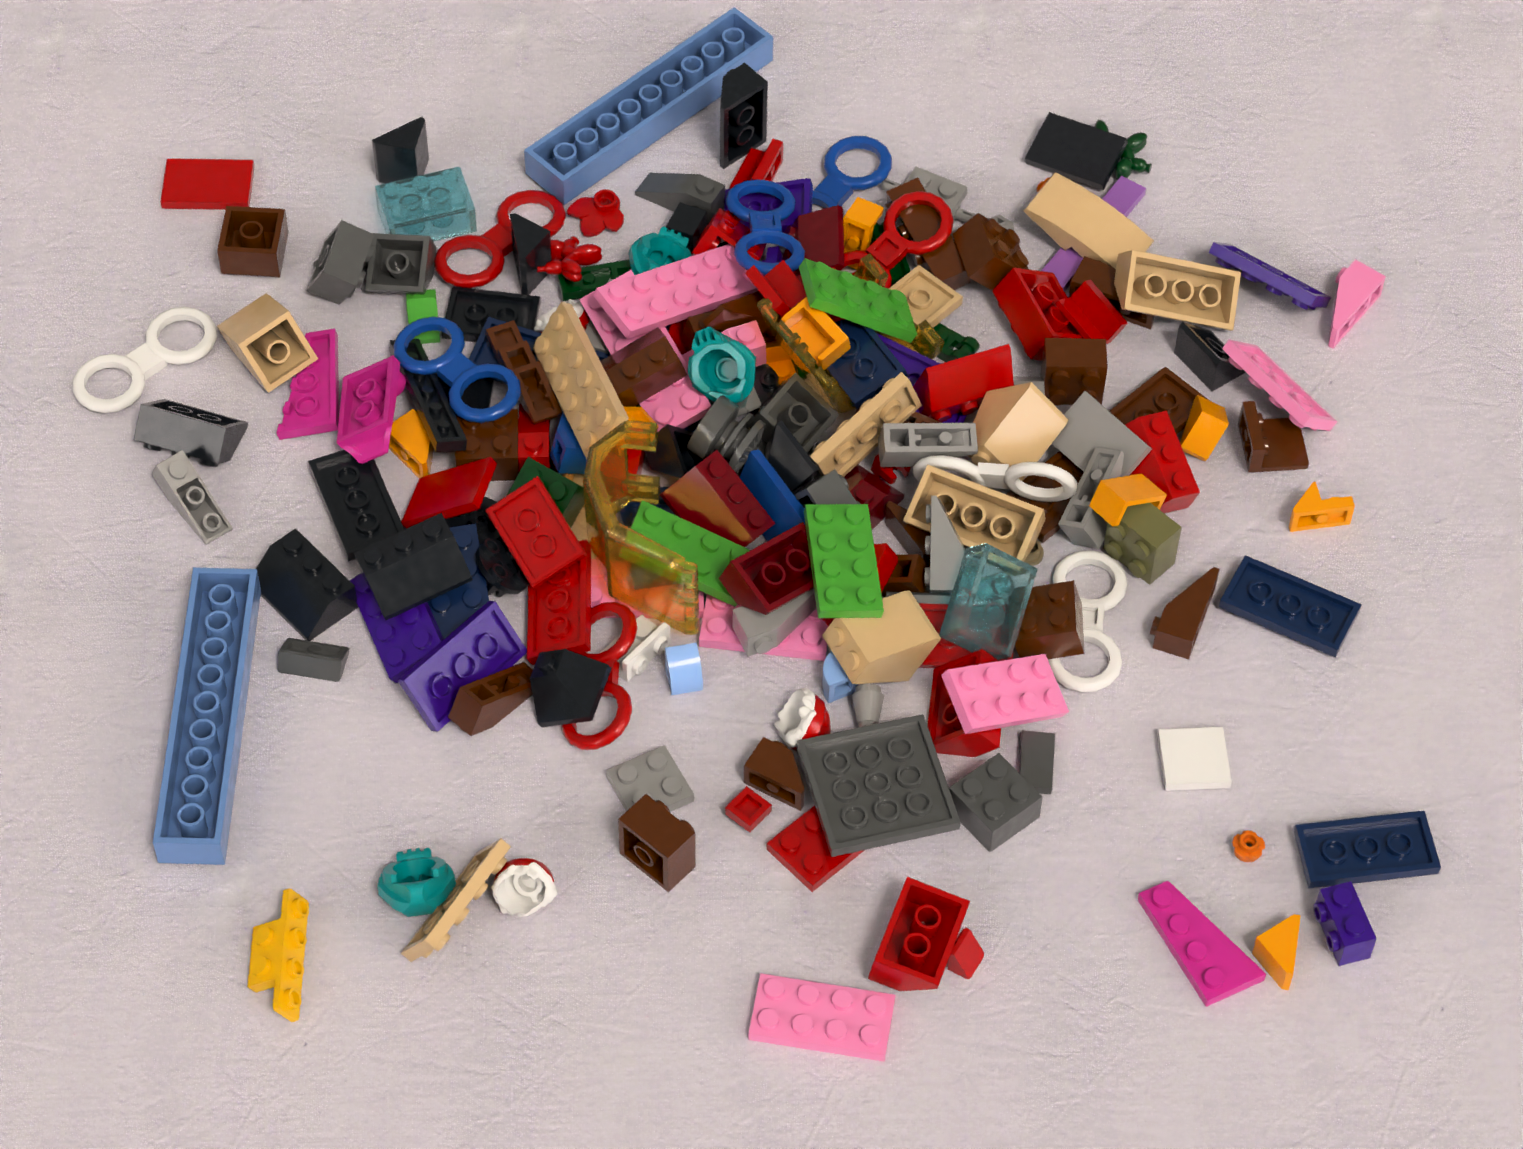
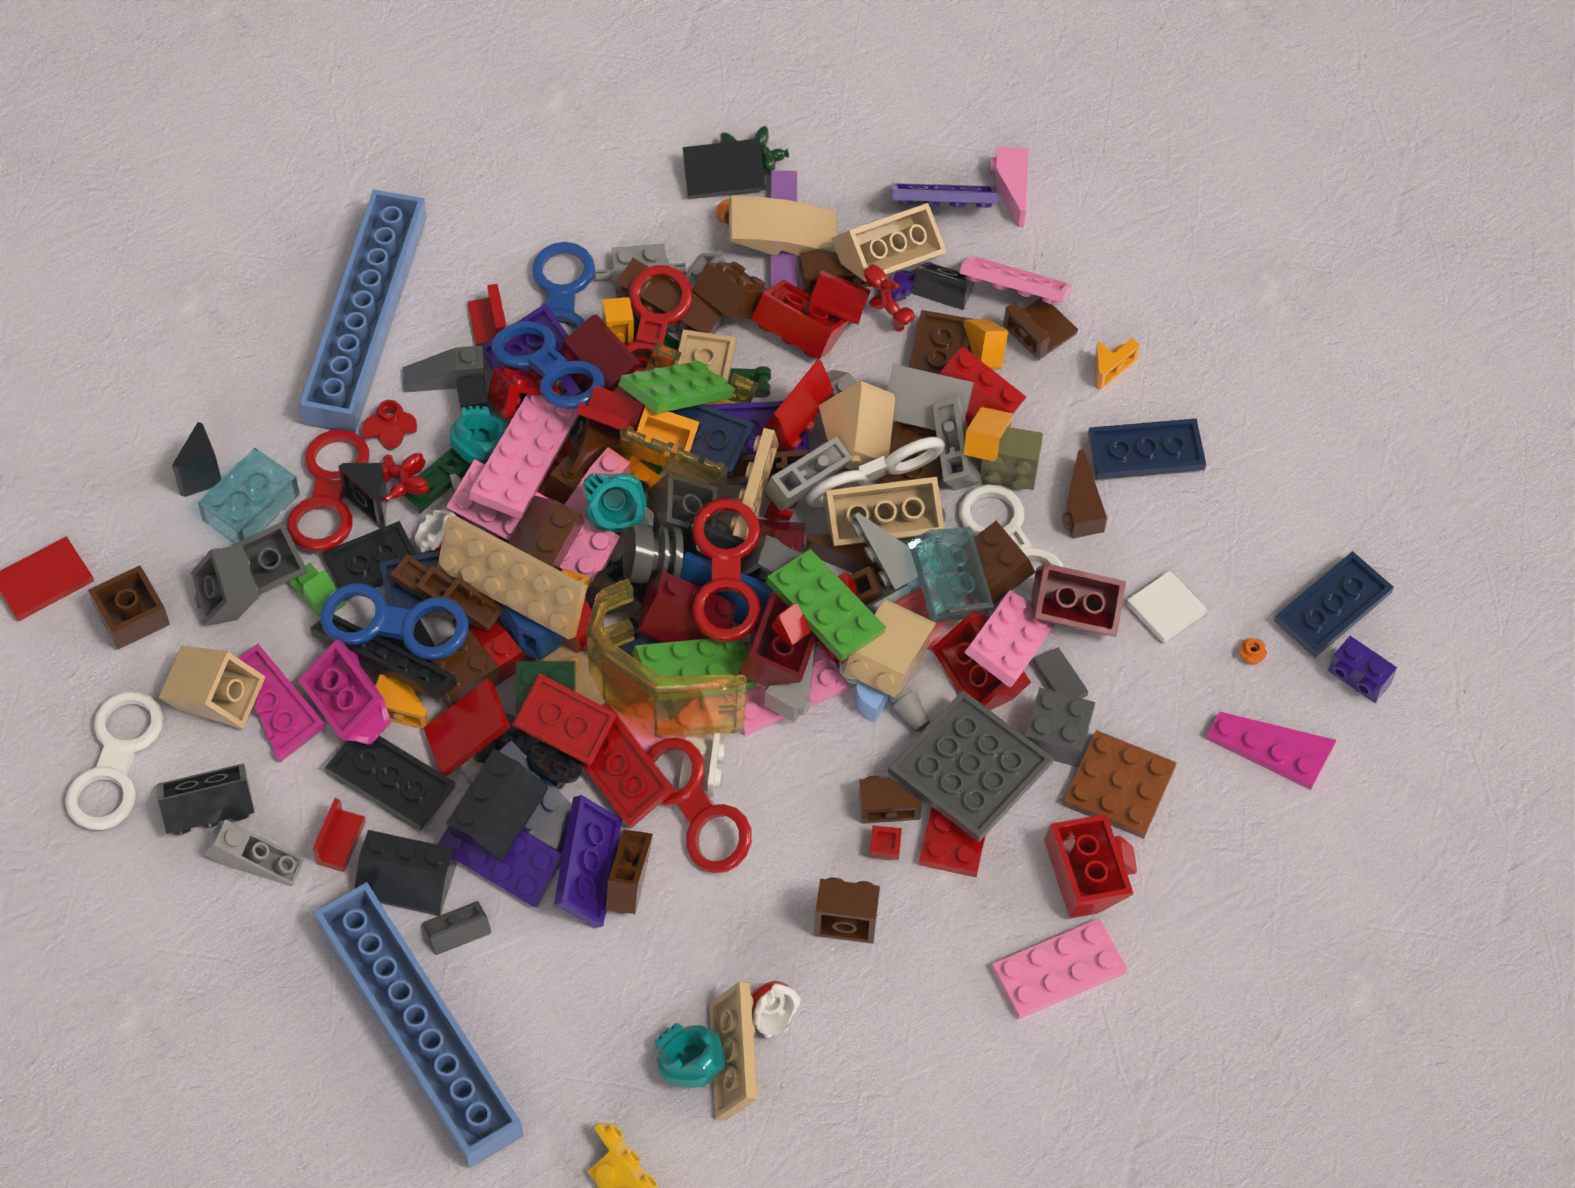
camera: 35 degrees left, 5 degrees up
black slope [530,649,612,727] -> none
light grey plate [606,745,694,812] -> none
light blue brick [665,642,703,695] -> none
black slope [720,63,768,169] -> none
white hair [774,688,831,751] -> none
reddish brown brick [1040,338,1108,406] -> none
light orange slope [1252,914,1301,990] -> none
none -> red panel [313,798,366,872]
none -> red bar [692,498,761,642]
none -> slope [771,603,811,647]
none -> red piece [864,264,915,332]
none -> dark purple plate [891,270,915,300]
none -> dark red slope [1031,563,1126,637]
none -> dark orange plate [1062,730,1177,839]

